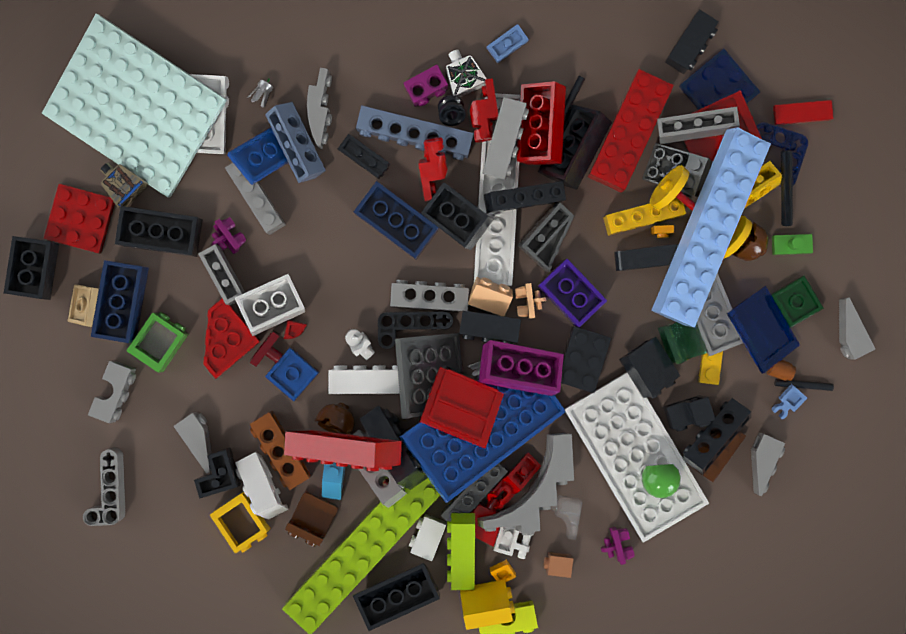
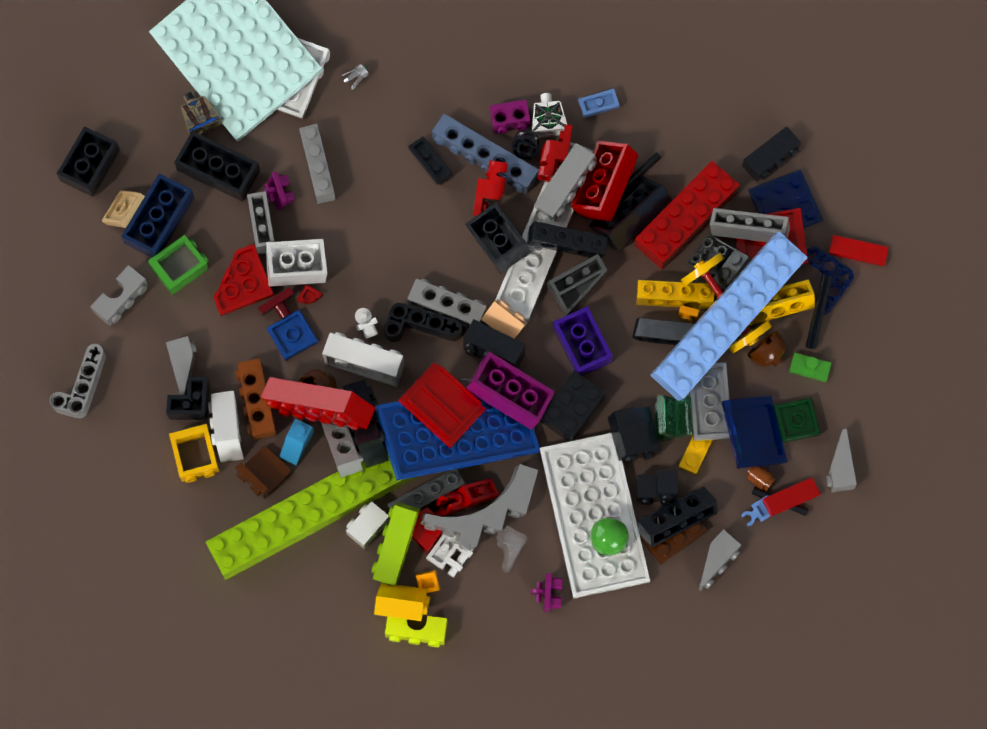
camera: 20 degrees right, 15 degrees down
red plate [43,184,115,254] -> none
blue tile [227,127,289,185] -> none
sand blue brick [265,102,326,183] -> none
light grey slope [307,67,332,149] -> none
dark blue brick [353,181,439,260] -> none
black slope [353,563,440,631] -> none
dark grey plate [395,333,463,418] -> none
light nougat hips [515,283,547,319] -> none
nougat brick [544,552,573,578] -> none
none -> red tile [762,477,821,517]

